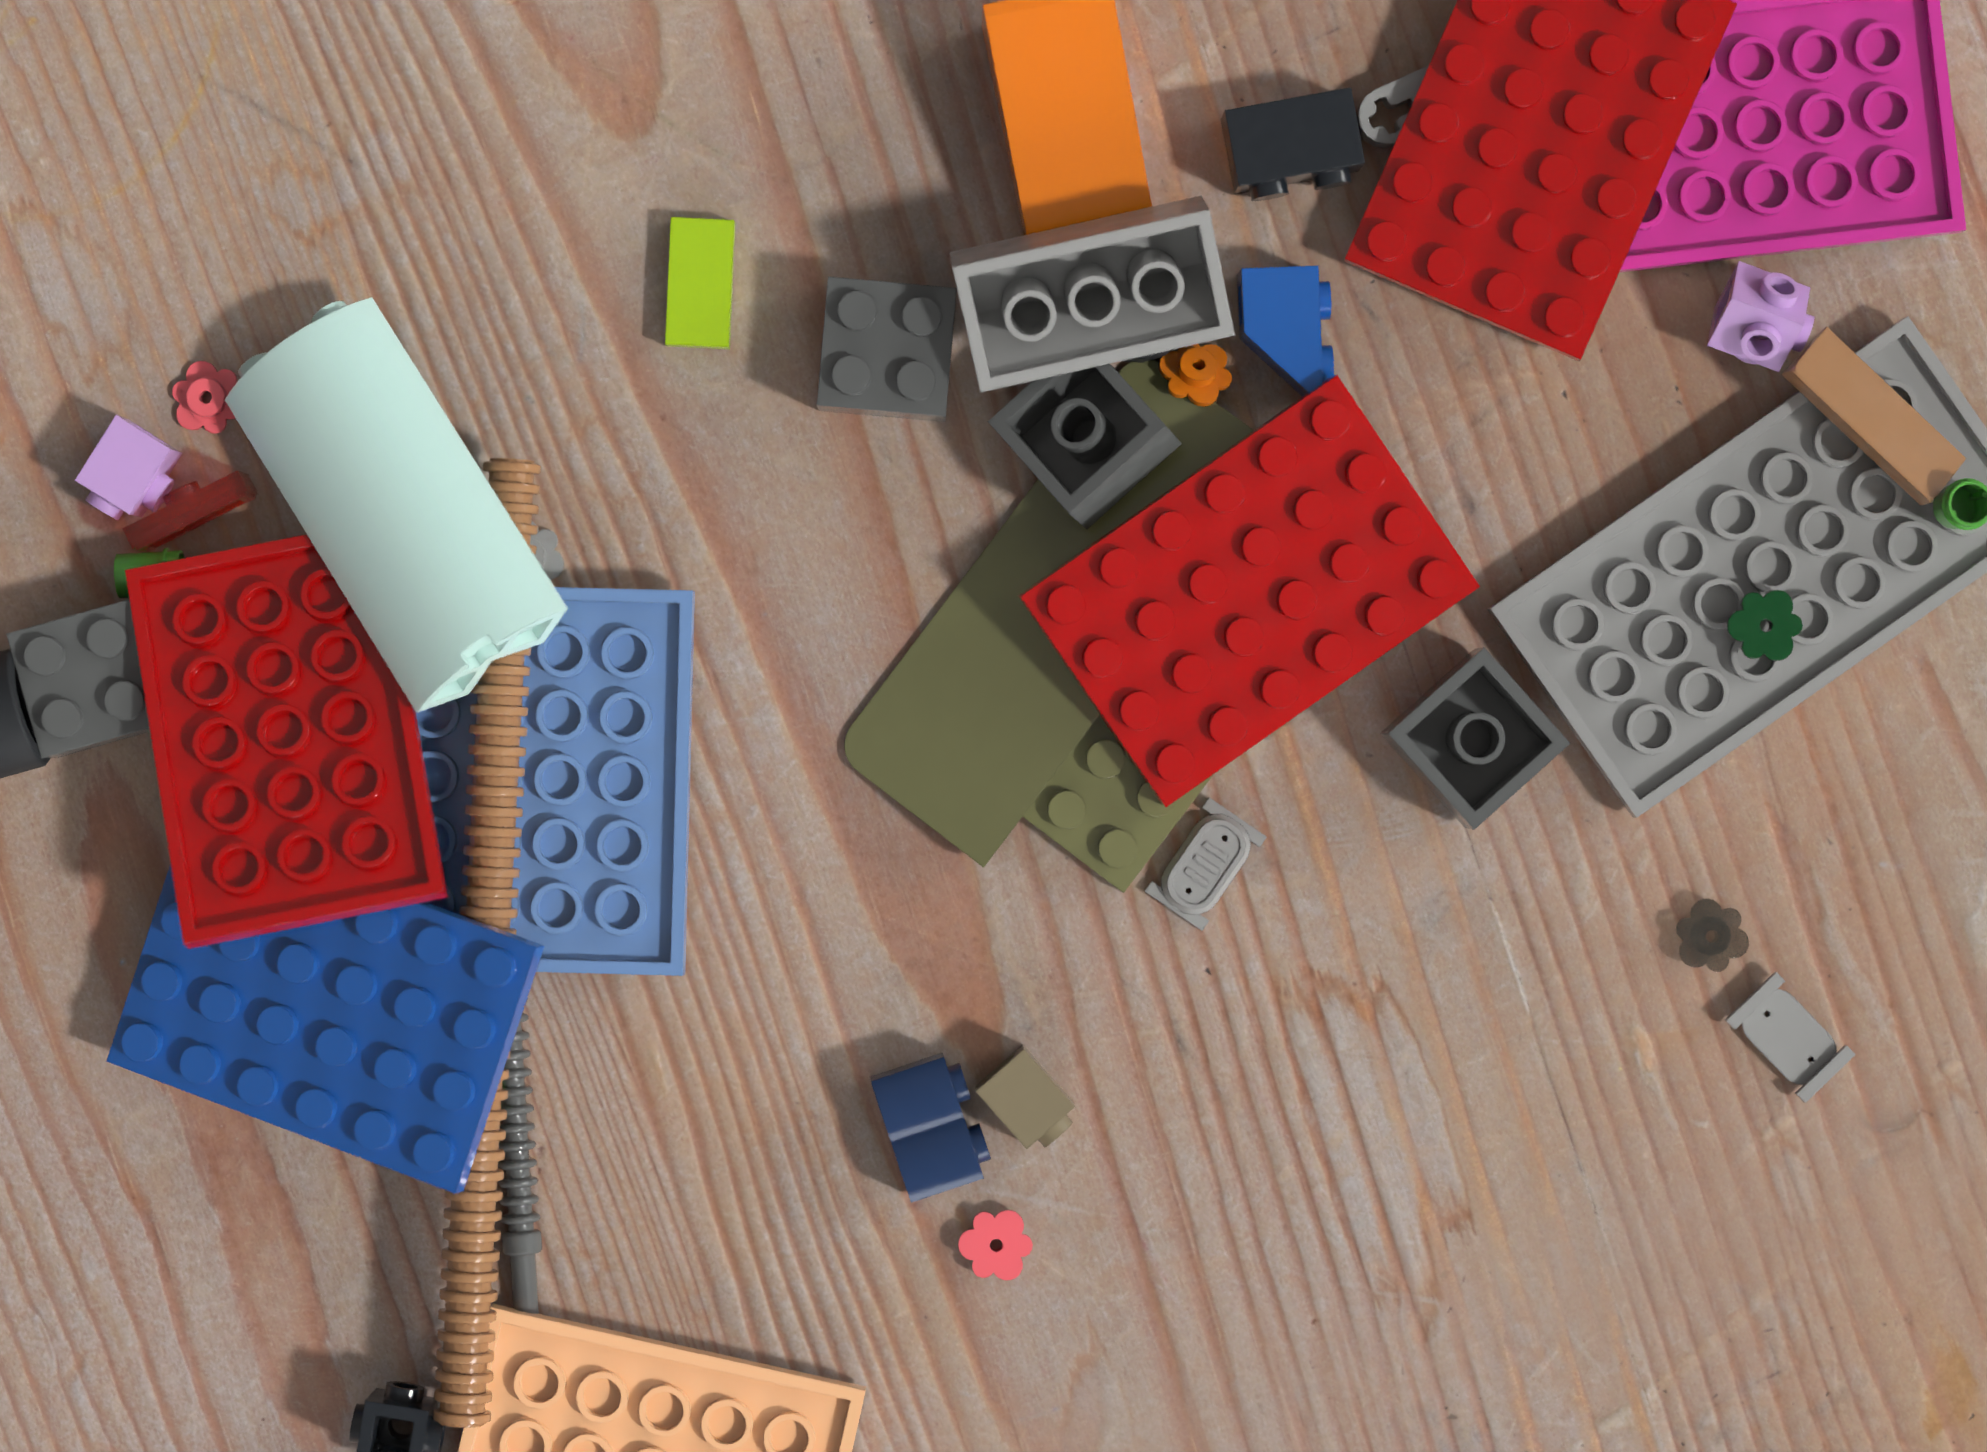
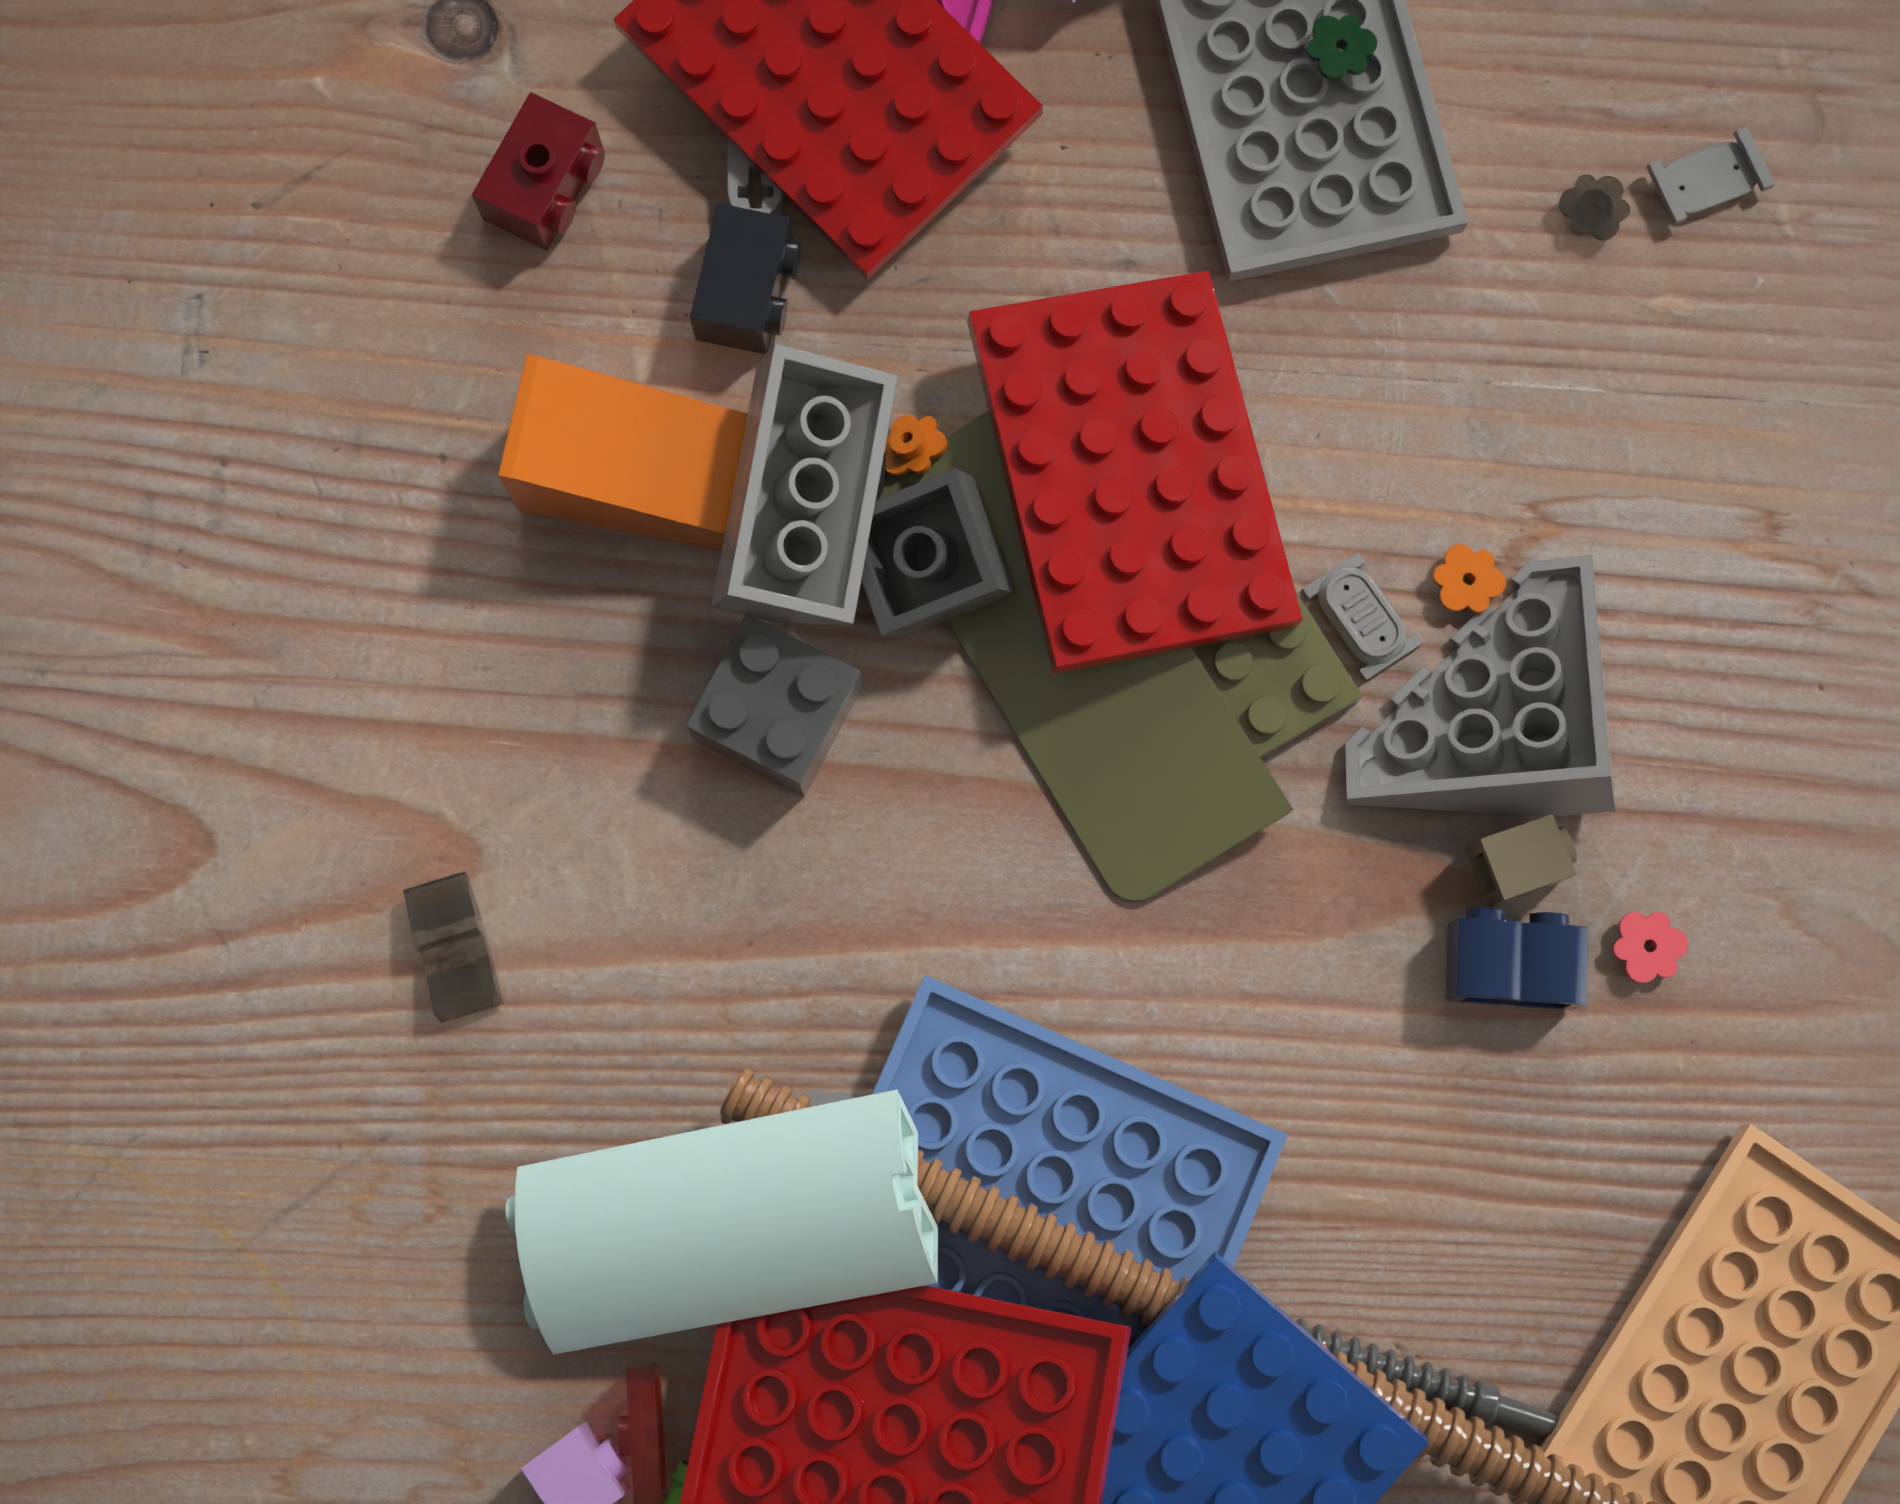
camera: 70 degrees left, 10 degrees down
coral plant [172,361,238,434] -> none
lime tile [665,217,736,349] -> none
blue slope [1237,265,1334,396] -> none
dark grey brick [1380,647,1571,830] -> none
none -> clear smoke slope [403,871,503,1023]
none -> light grey slope [1345,555,1616,817]
none -> orange plant [1432,544,1506,613]

